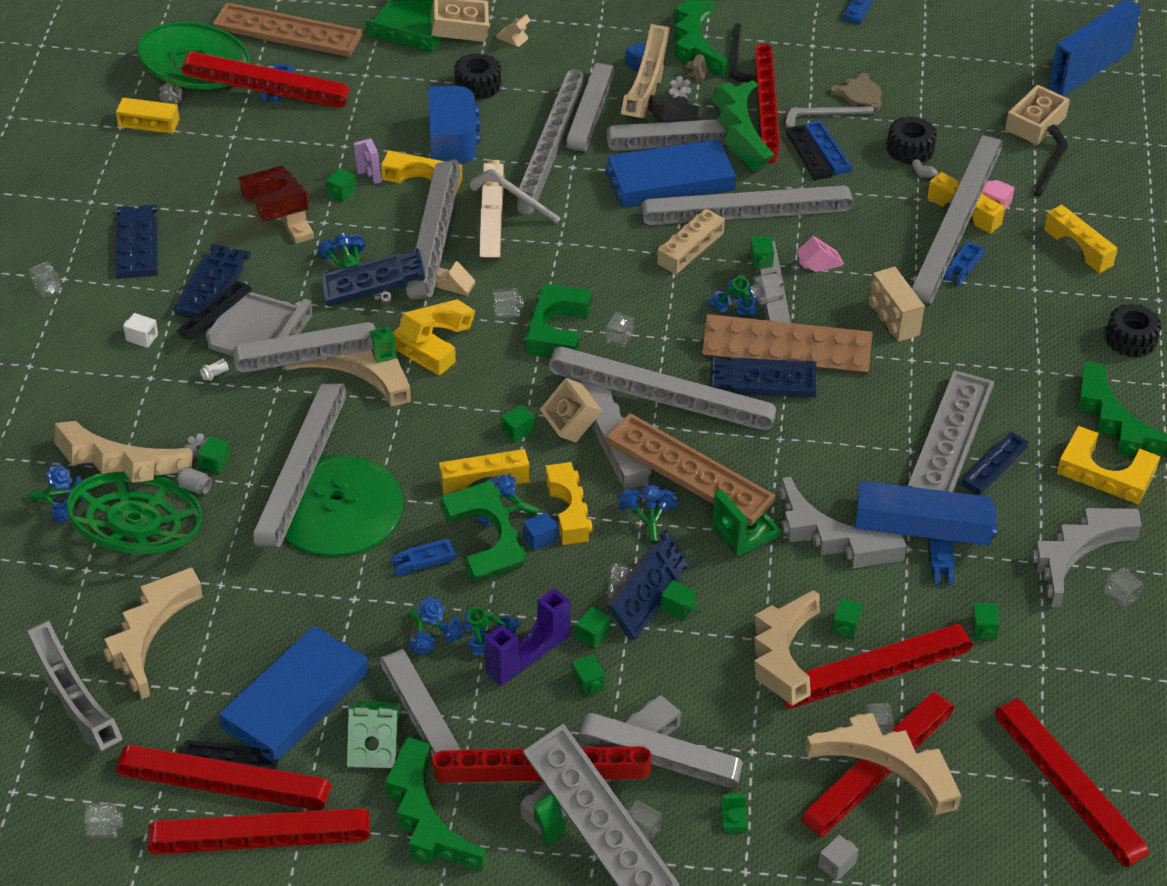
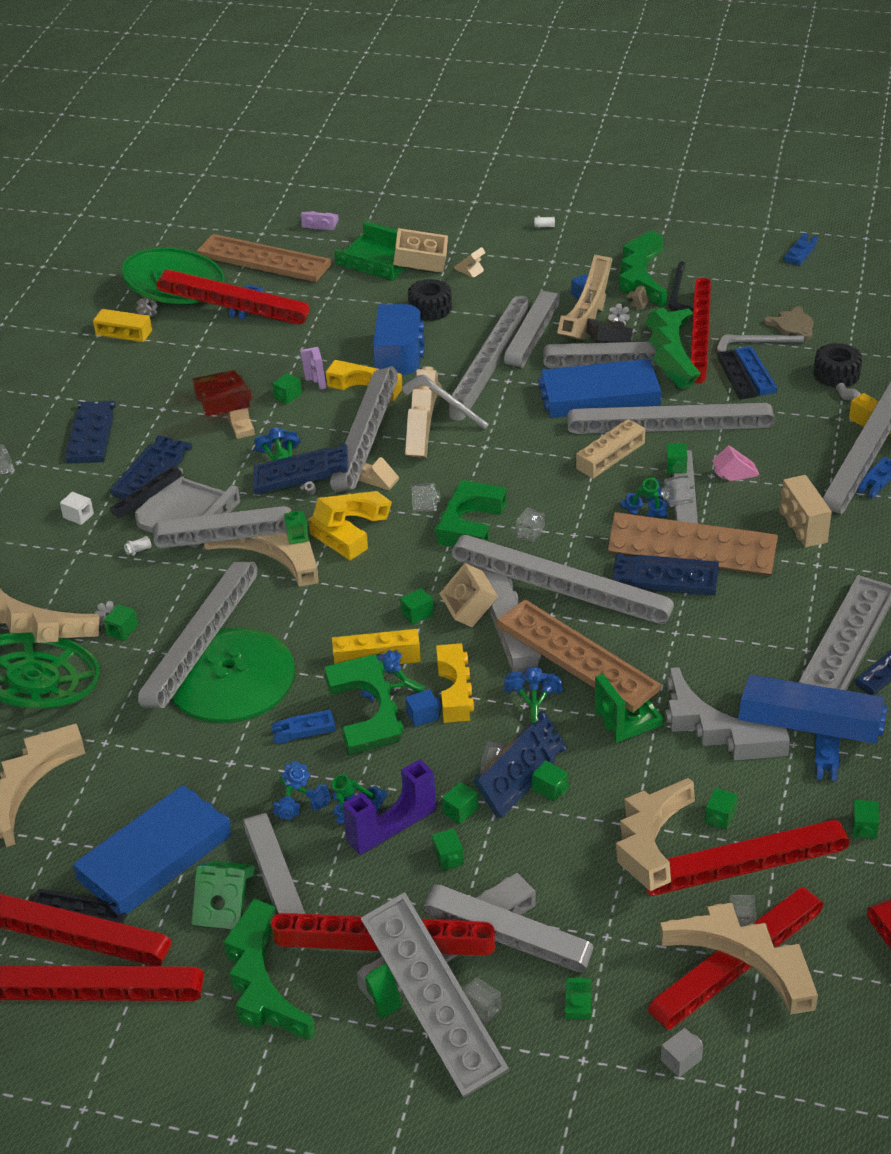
camera: 10 degrees right, 5 degrees down
light grey brick [177,467,212,495] -> none

